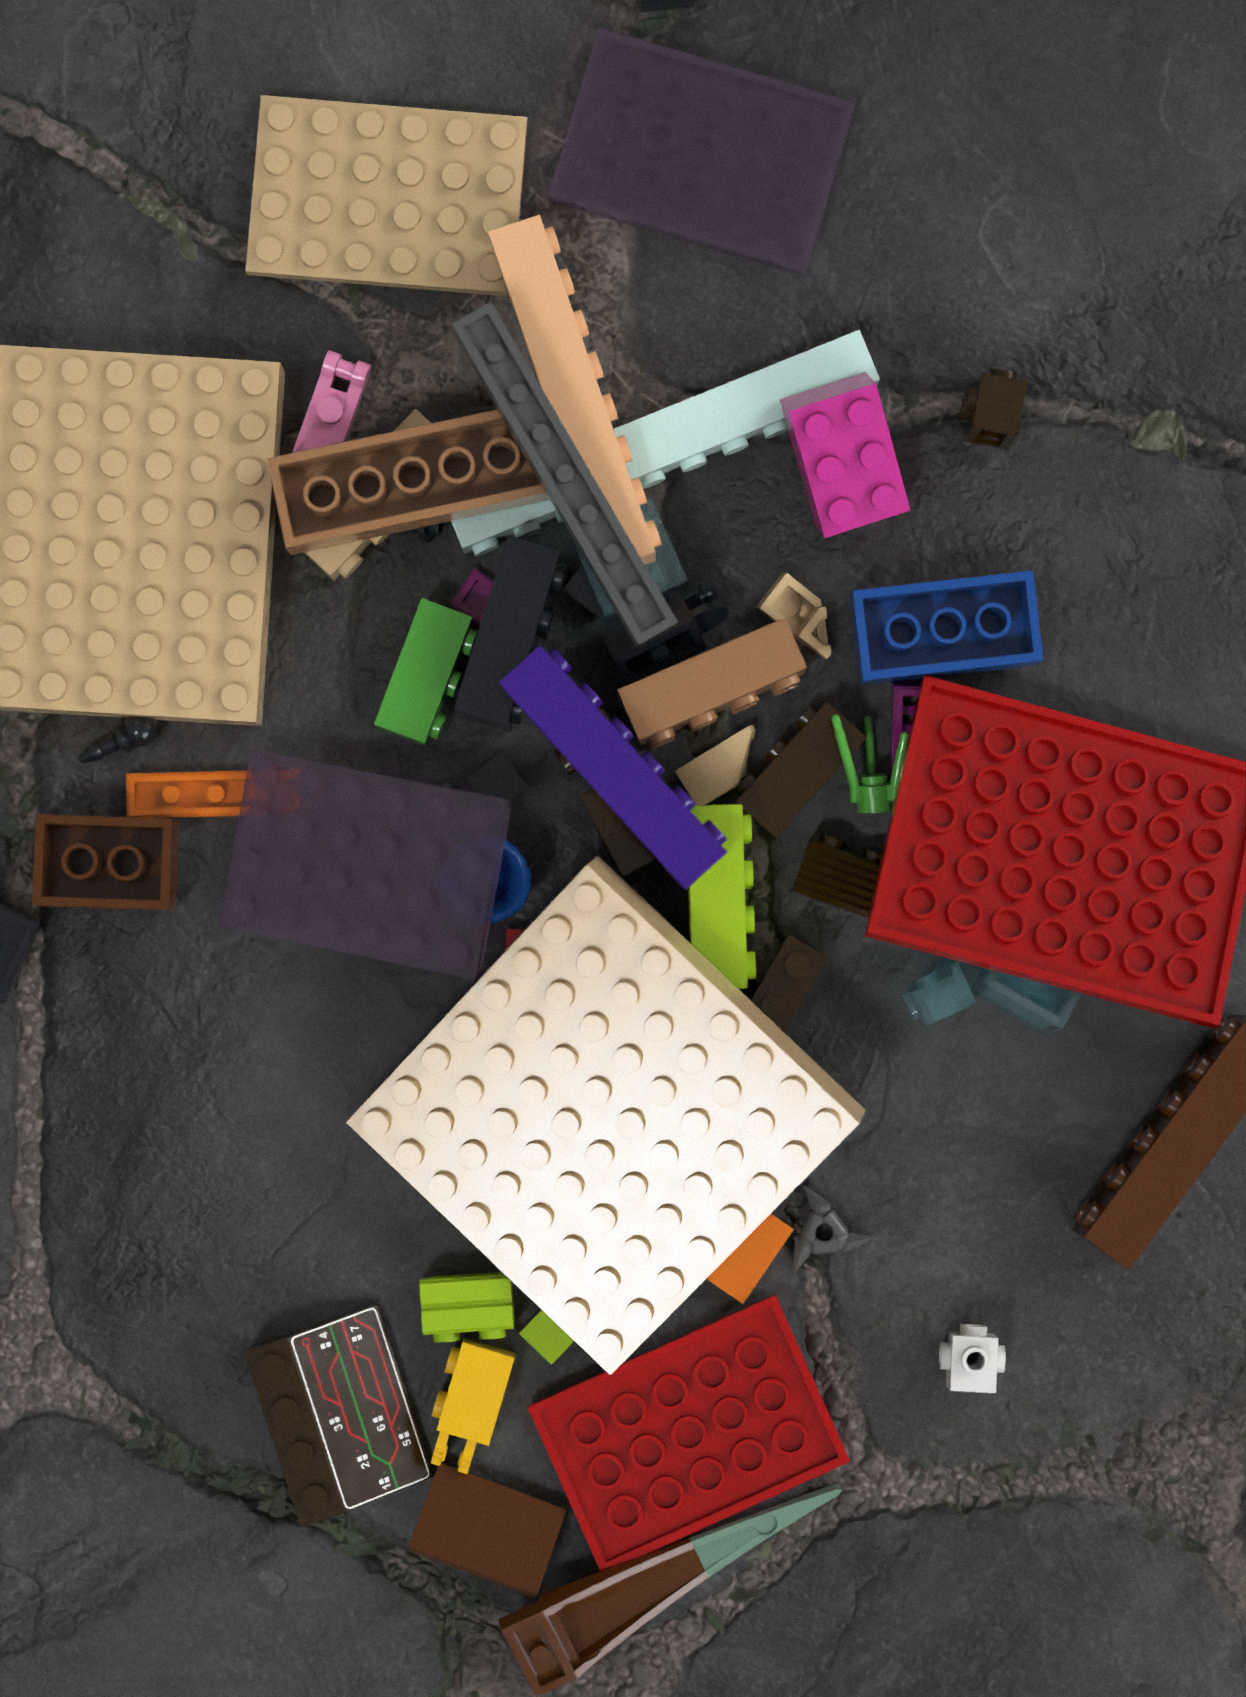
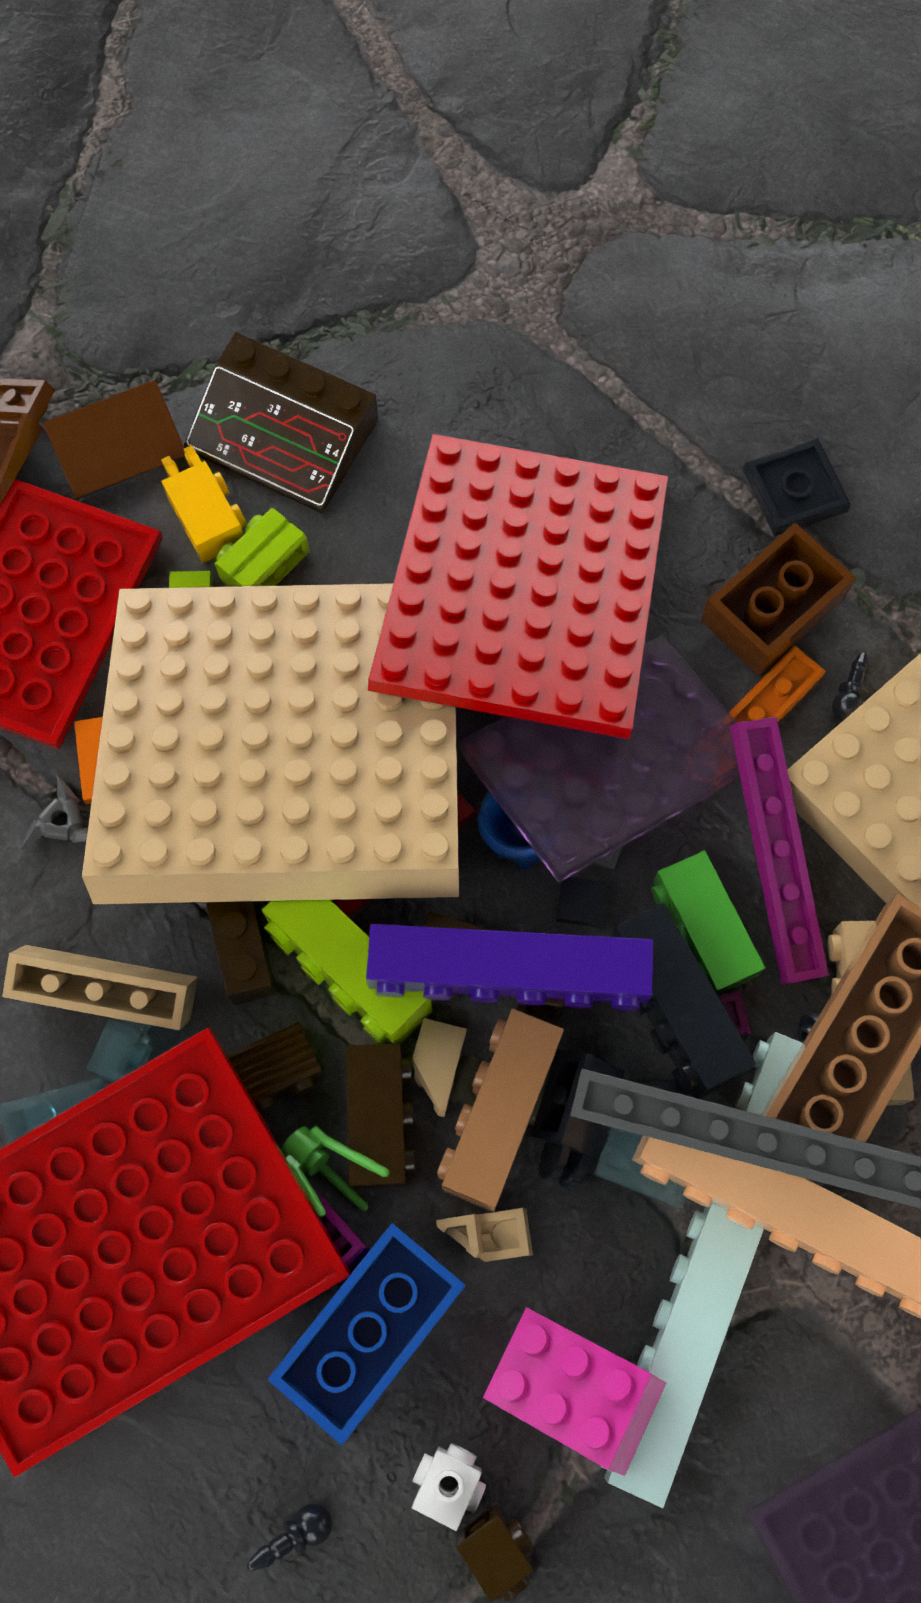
camera: 140 degrees right, 15 degrees down
none -> tan brick [2,945,198,1030]
none -> black bar [247,1503,332,1571]
none -> plate [368,434,668,739]
none -> white brick [412,1443,486,1531]
none -> magenta plate [730,717,829,984]

